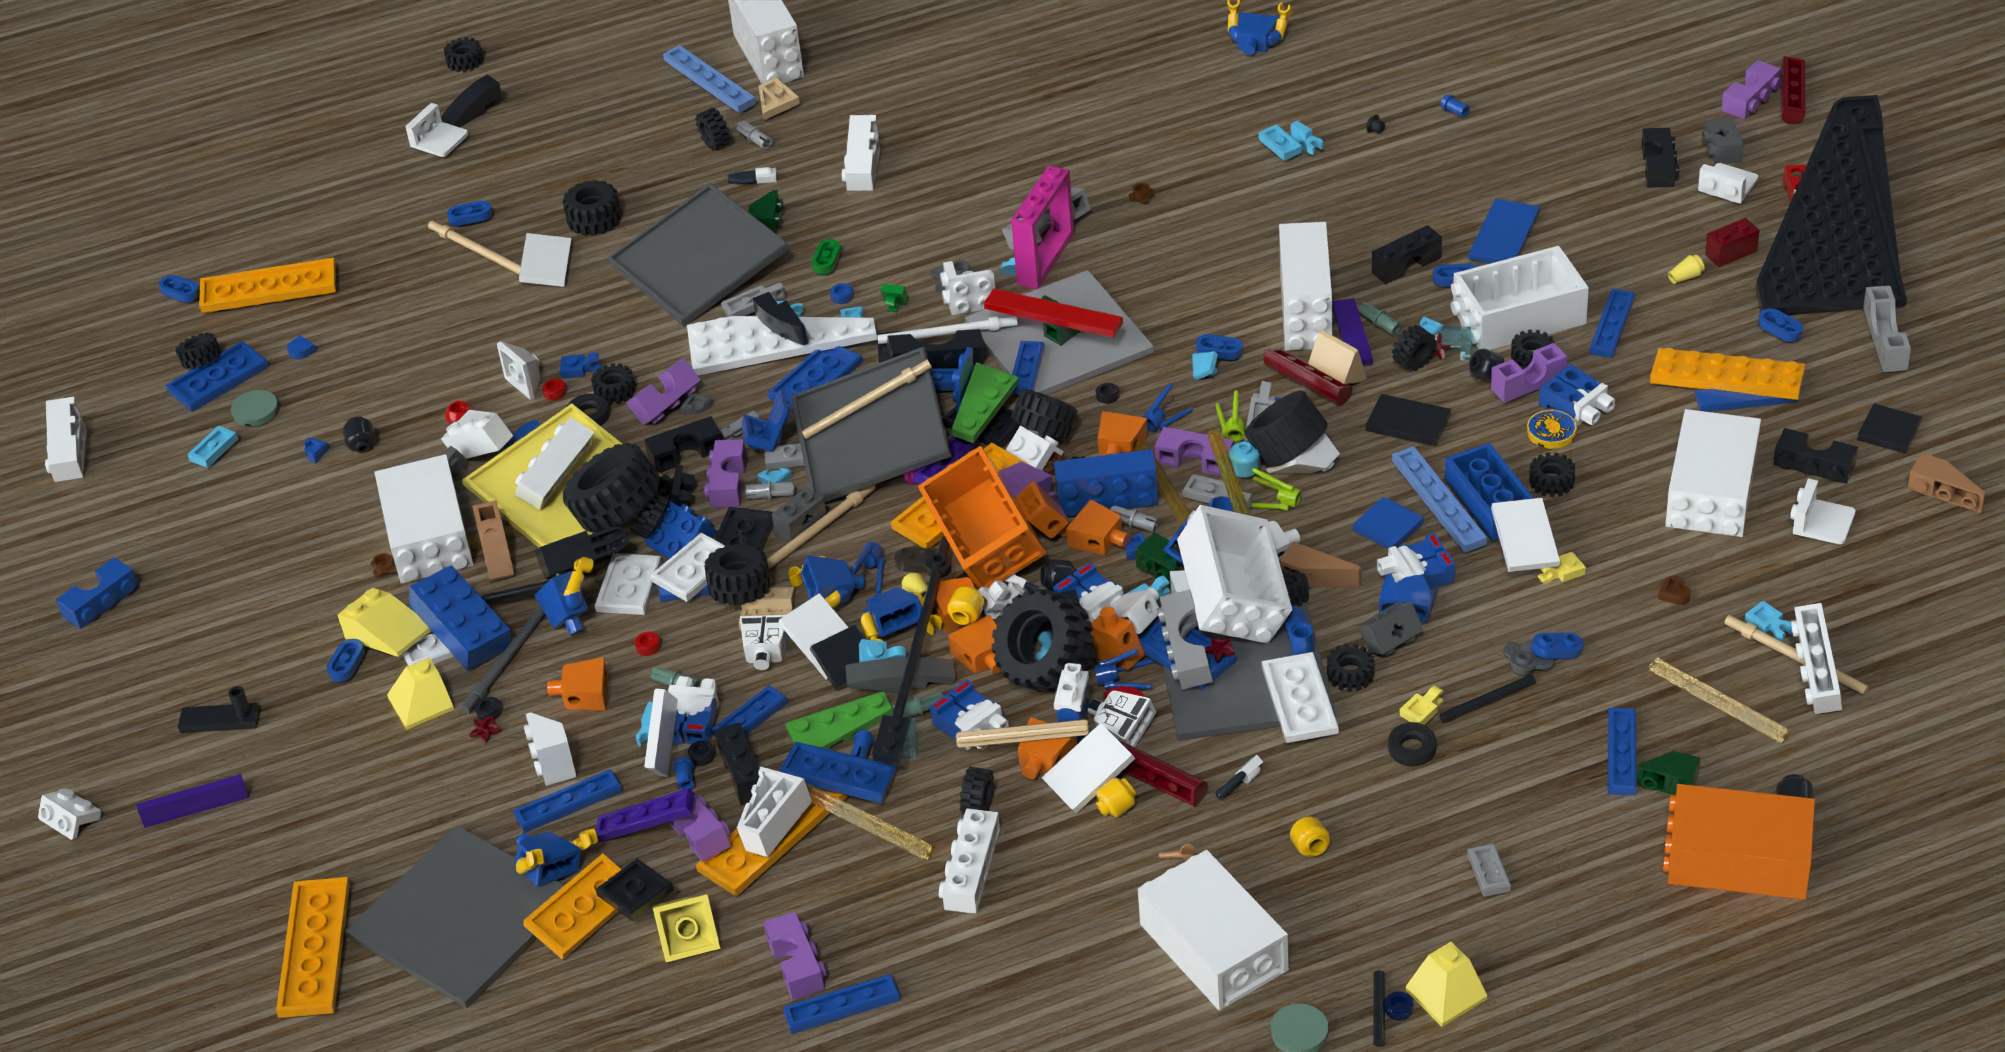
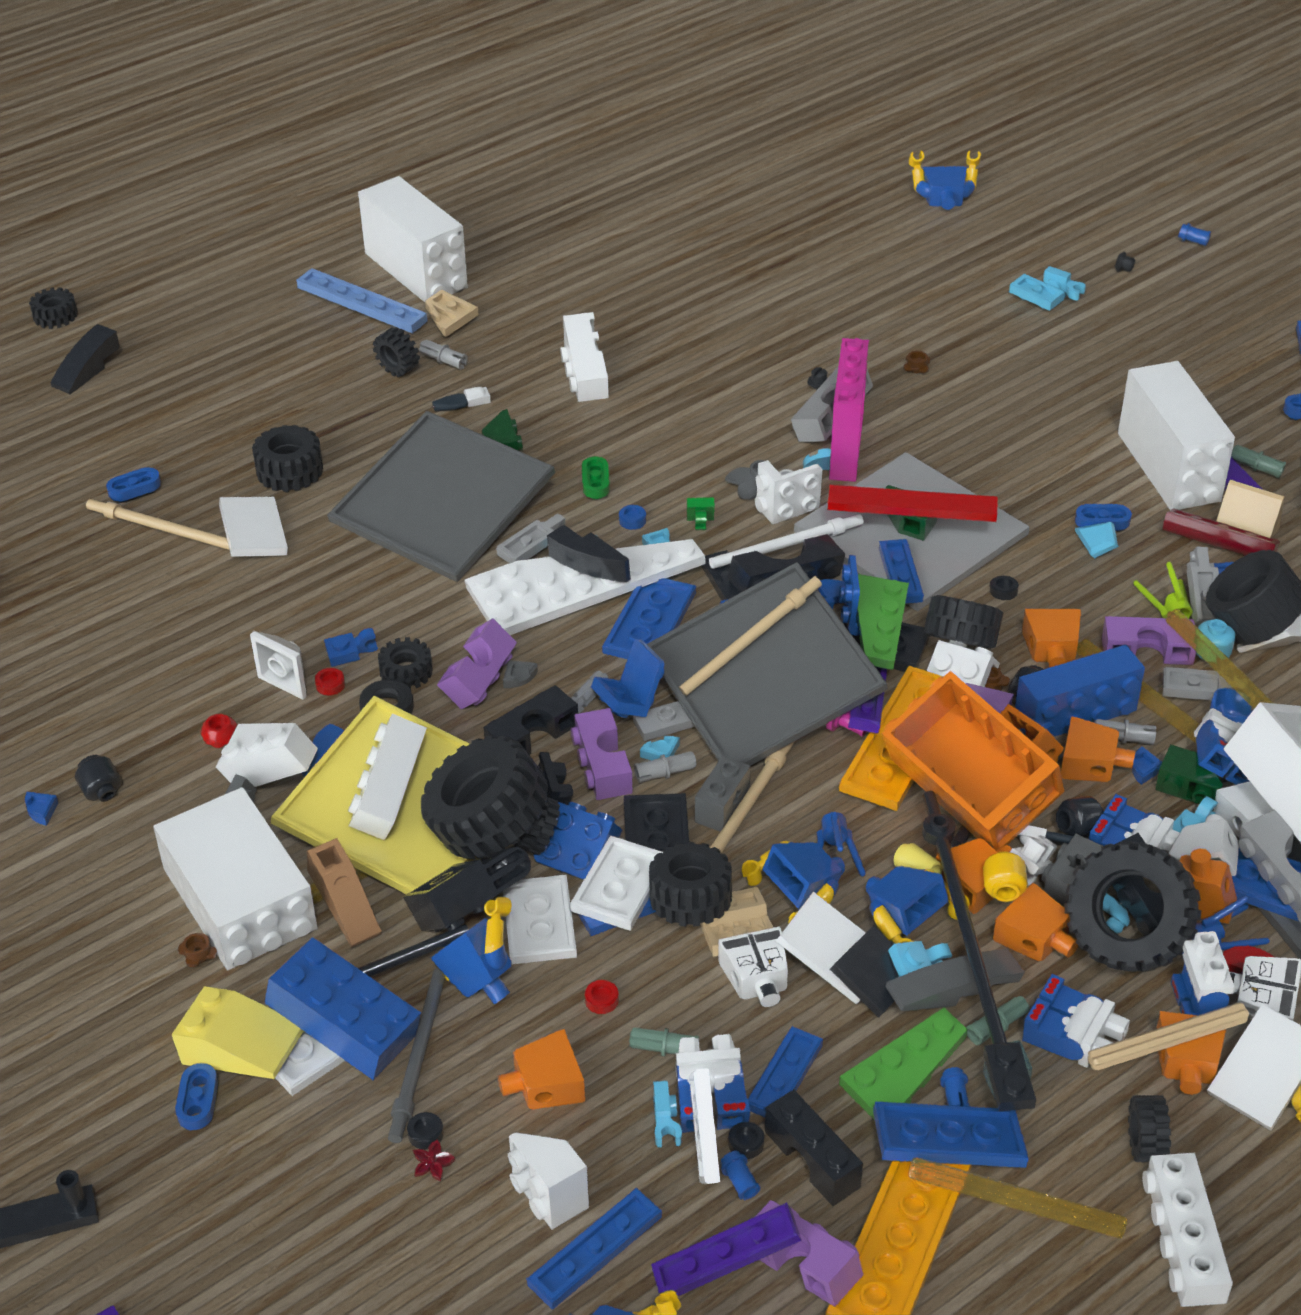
camera: 20 degrees left, 0 degrees up
light yellow slope [387,657,454,730] -> none
white bracket [405,103,468,157] -> none
white wedge [737,767,812,857] -> none
clear smoke plate [894,547,938,572] -> none
blue plant [1142,383,1193,432] -> none
lime plant [1251,468,1302,511] -> none
black arch [1372,225,1442,285] -> none

